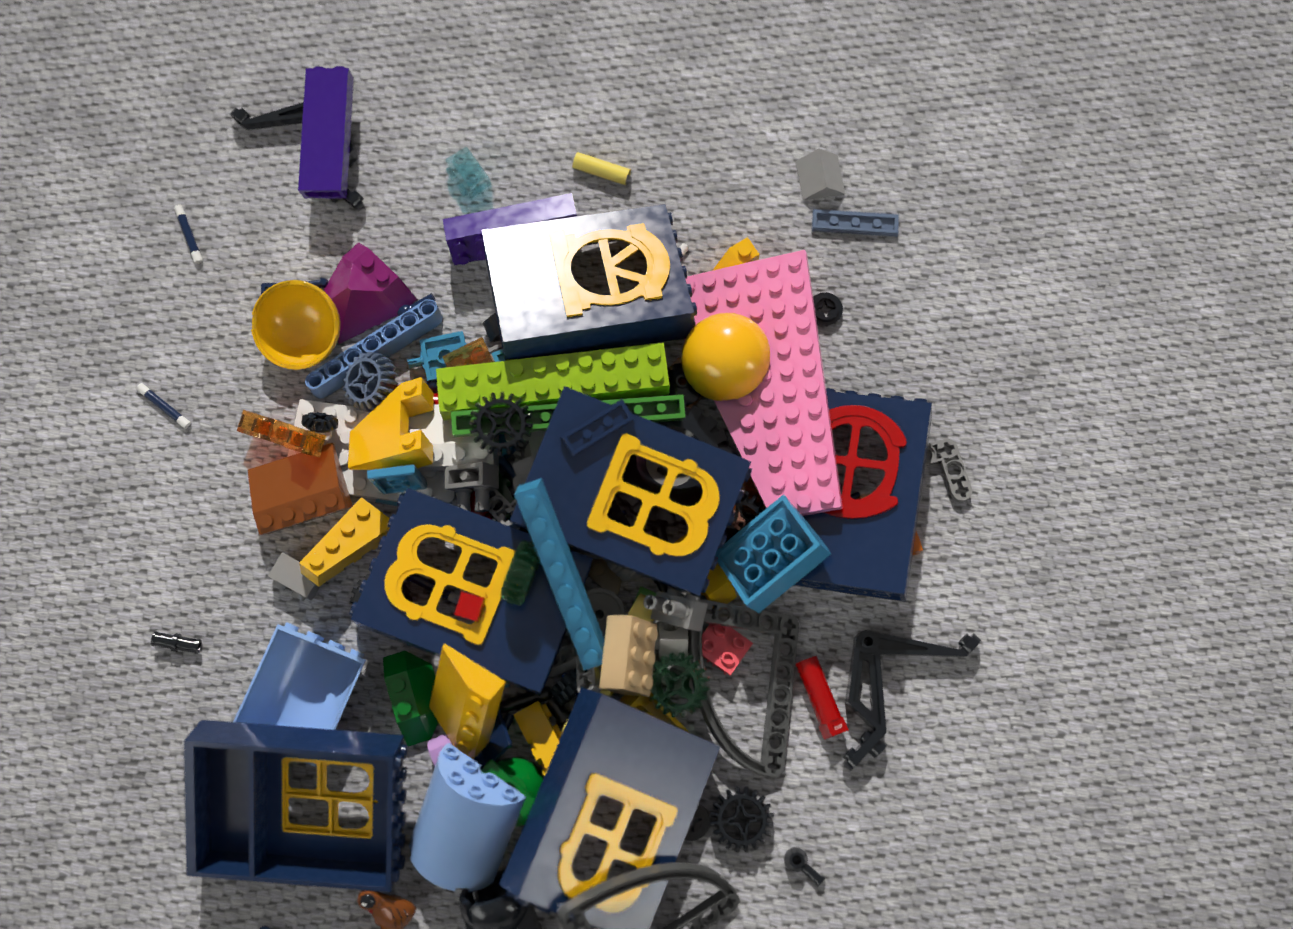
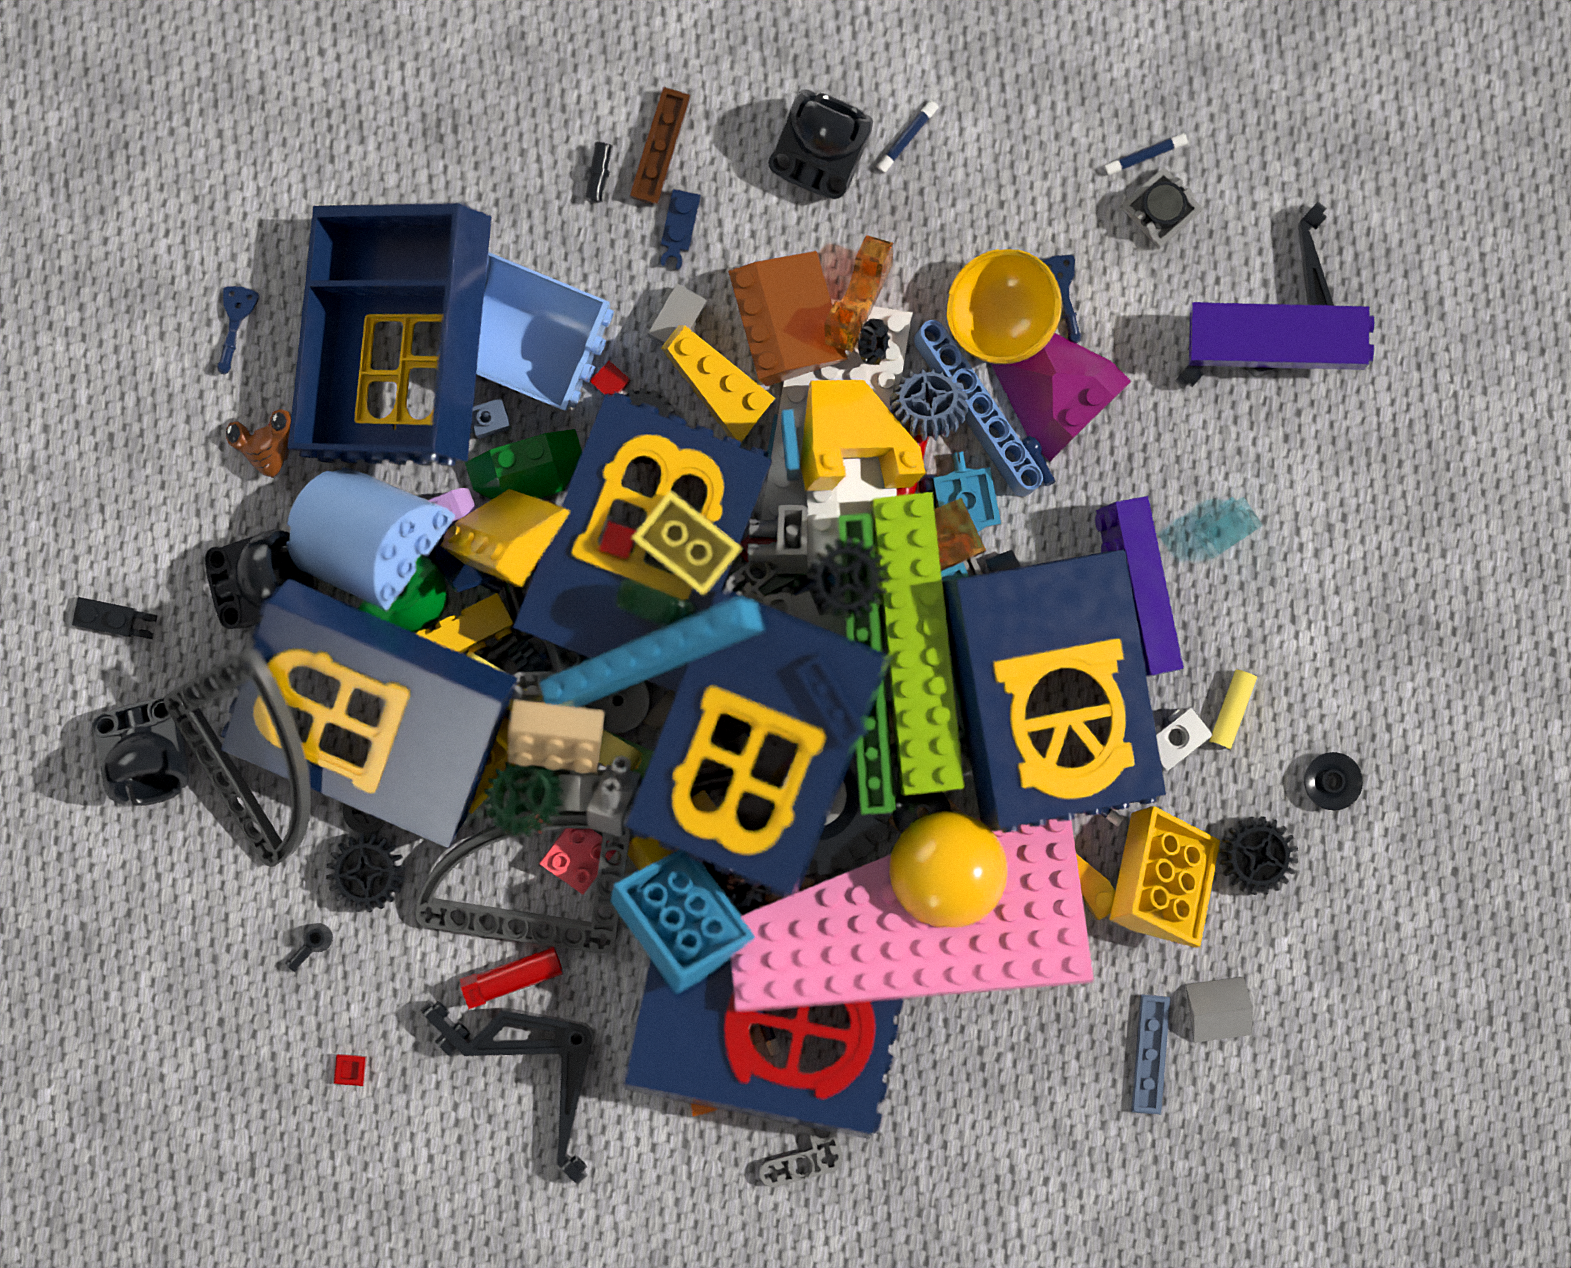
camera: 85 degrees right, 10 degrees up
black gear [813,292,843,327] -> none
none -> red tile [334,1054,367,1086]
none -> sand blue brick [470,398,512,439]
none -> red tile [590,360,631,396]
none -> reddish brown plate [630,87,691,206]
none -> light yellow brick [632,491,742,595]
none -> dark blue plate [661,189,701,270]
none -> black piece [768,89,873,199]
none -> yellow slope [1110,806,1220,948]
none -> piece [1121,167,1203,249]
none -> white brick [1155,707,1213,772]
none -> black gear [1218,816,1298,895]
none -> black dish [1304,752,1363,811]

